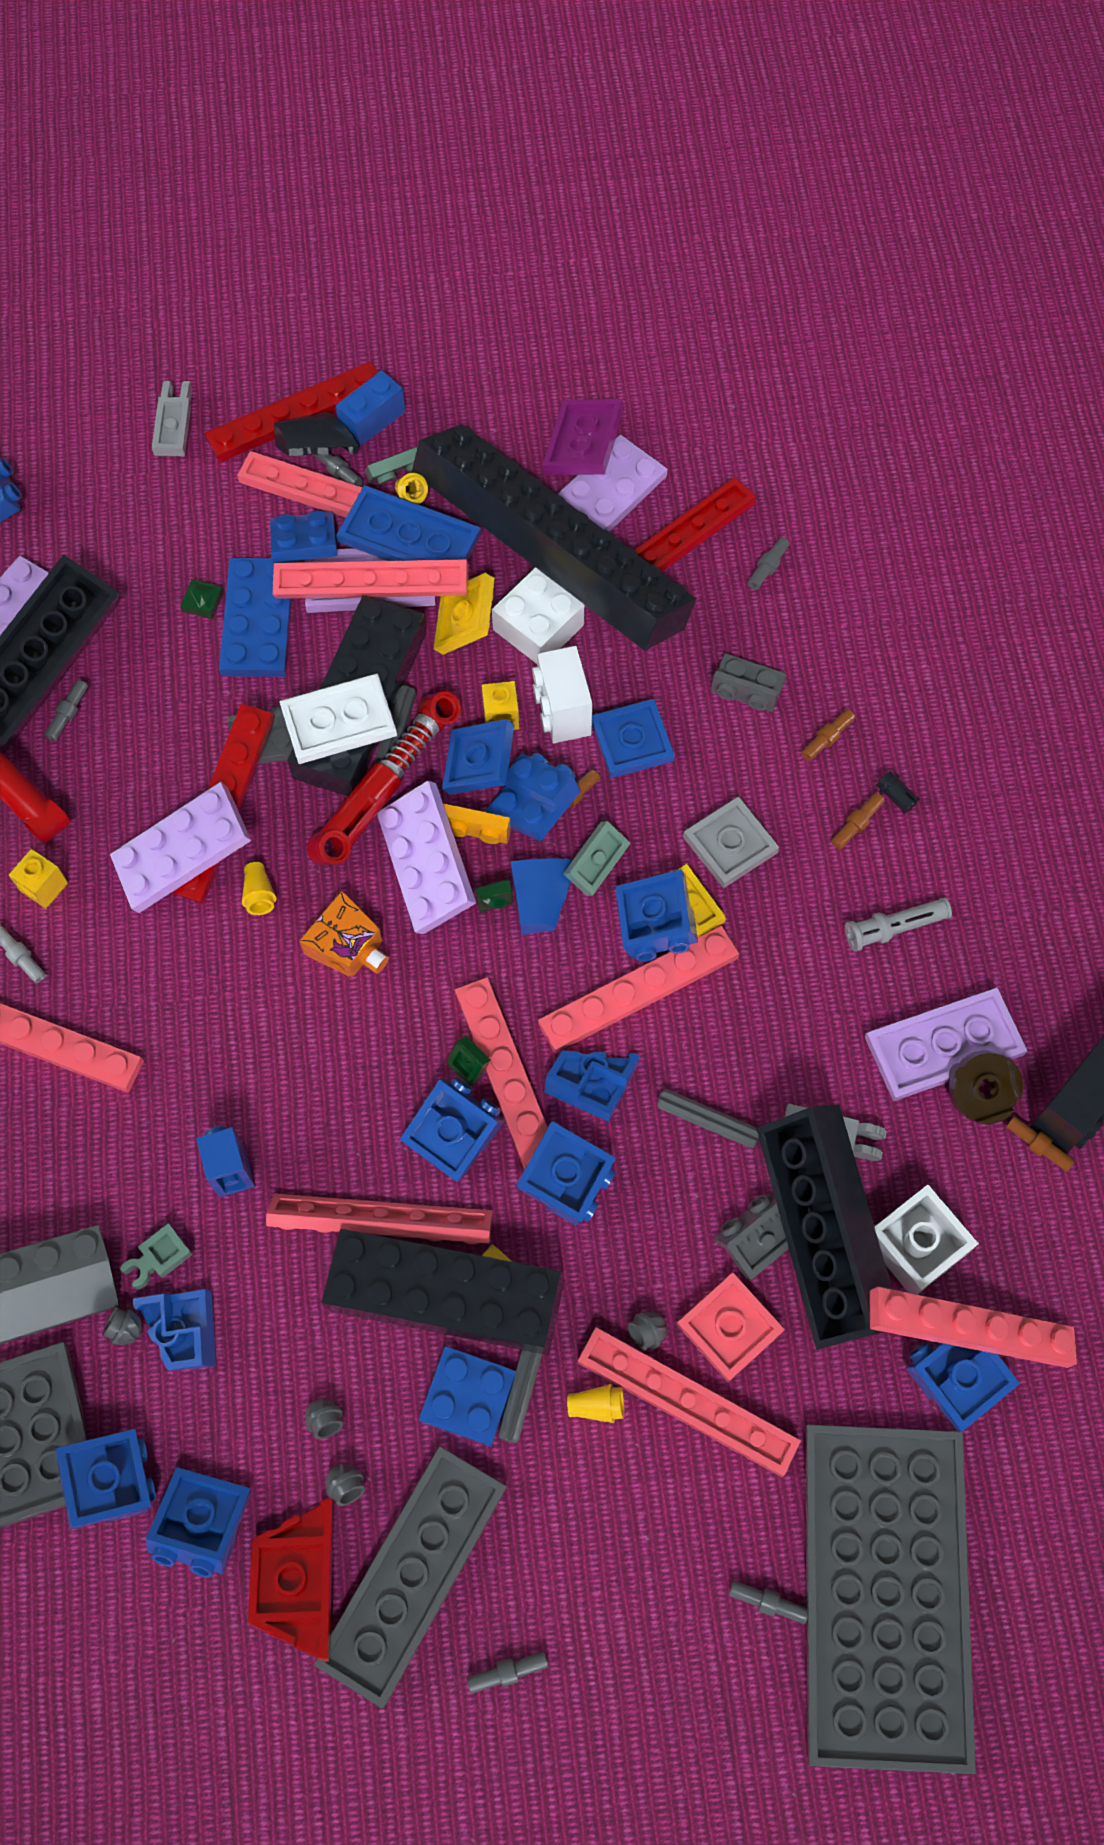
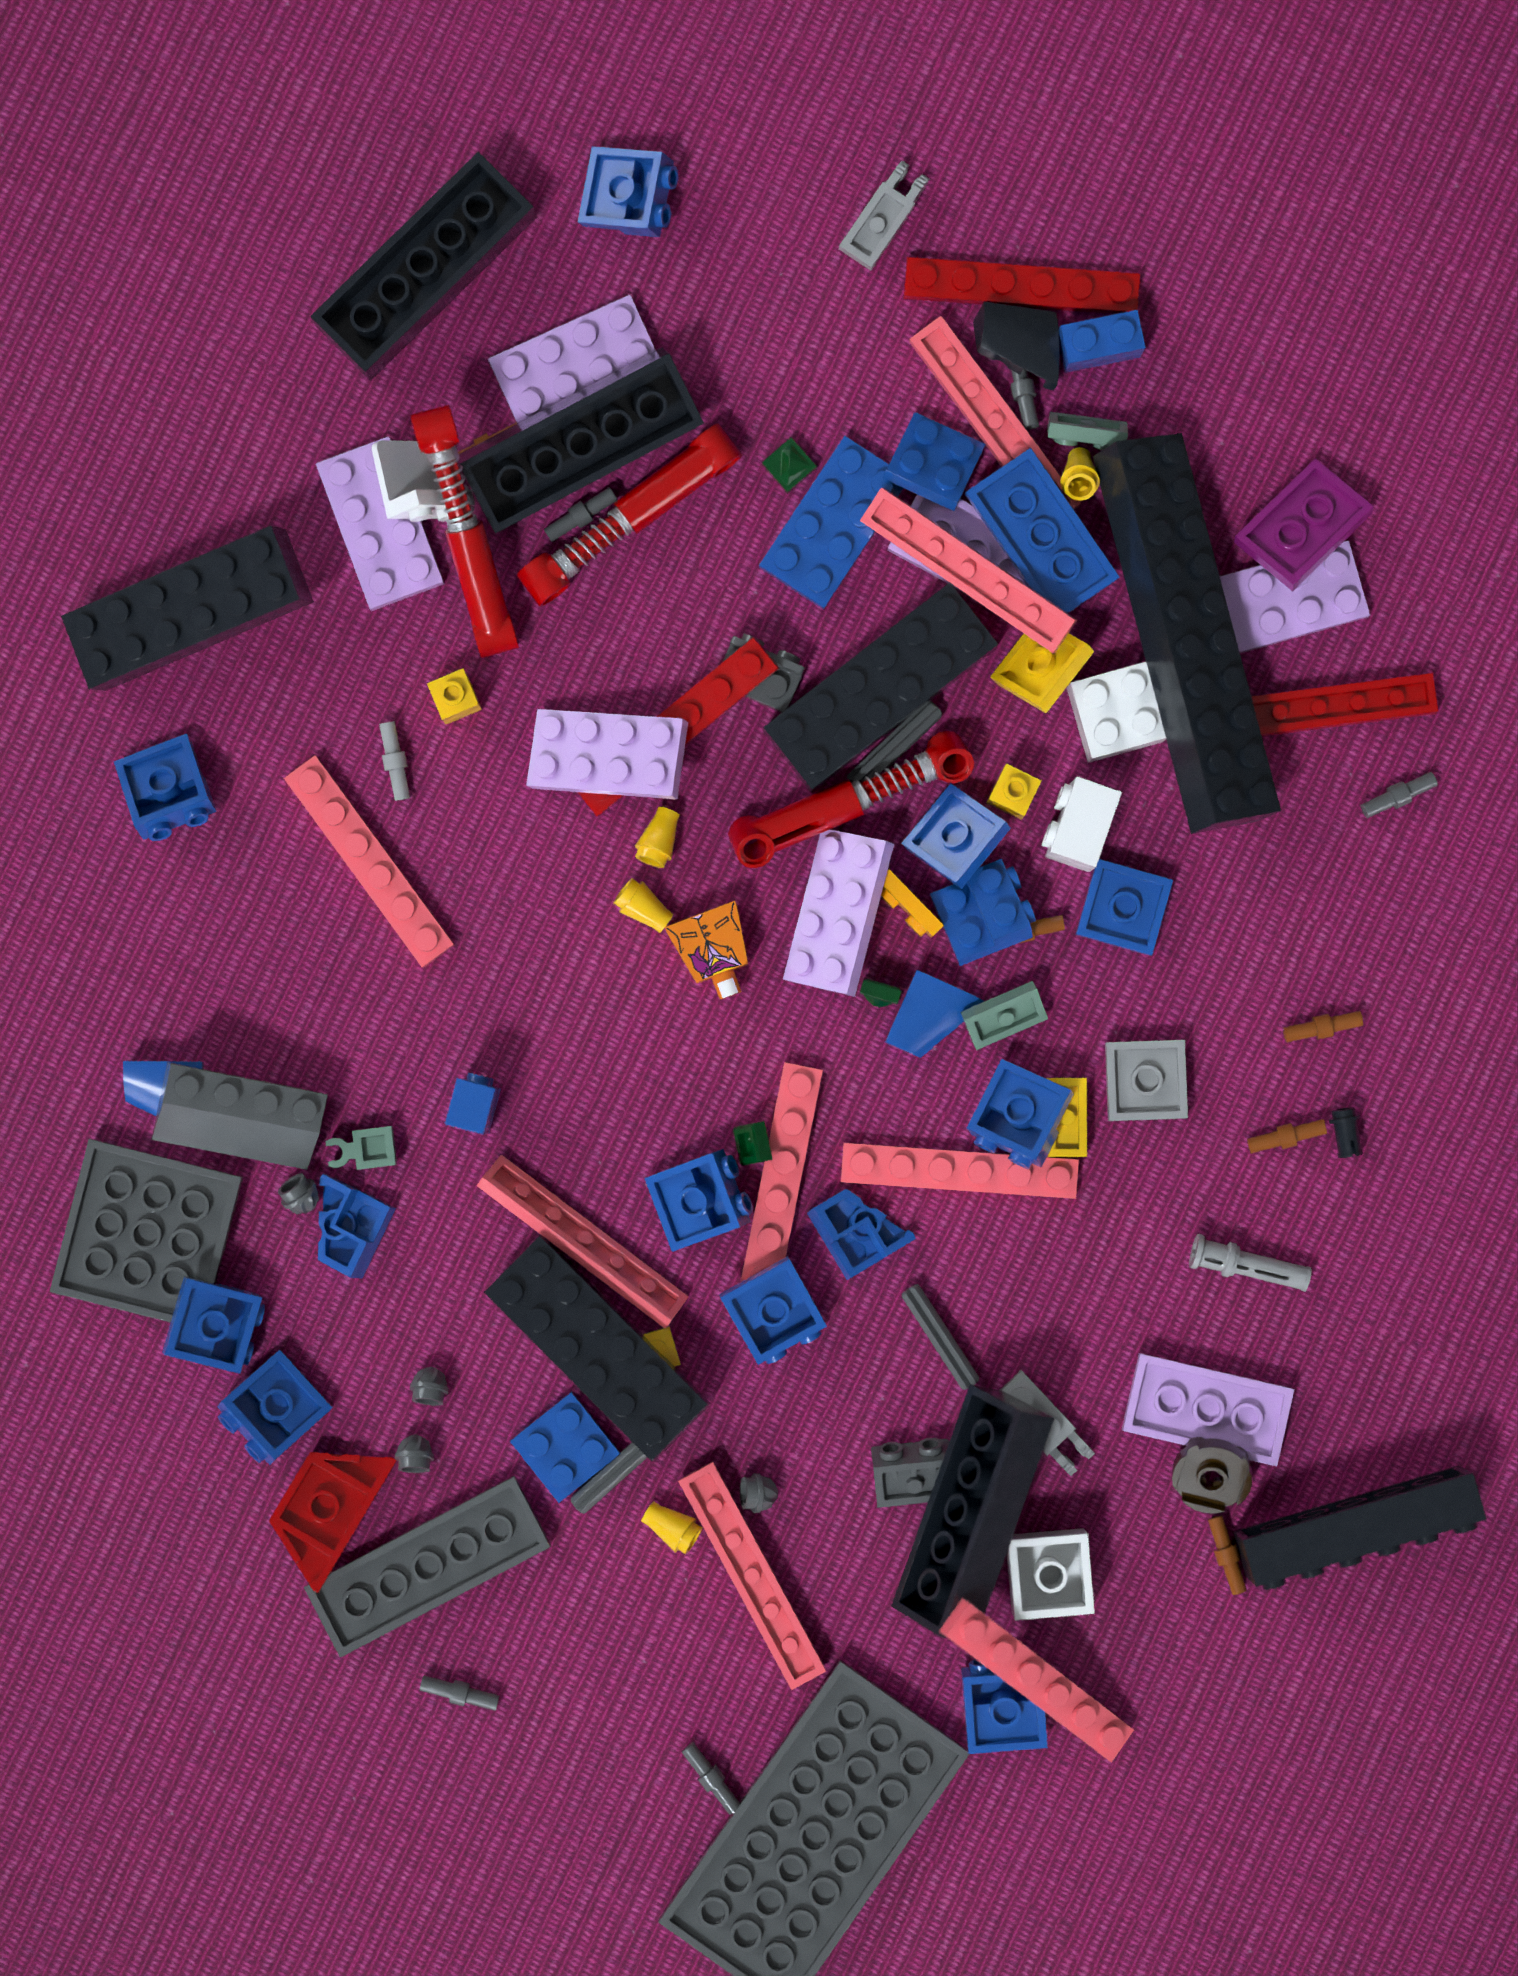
camera: 35 degrees right, 20 degrees up
white tile [279,674,397,764] -> none
coral plate [677,1273,785,1383] -> none
dark grey bracket [711,653,787,712] -> none
none -> red piece [516,423,743,607]
none -> yellow cone [613,878,673,933]

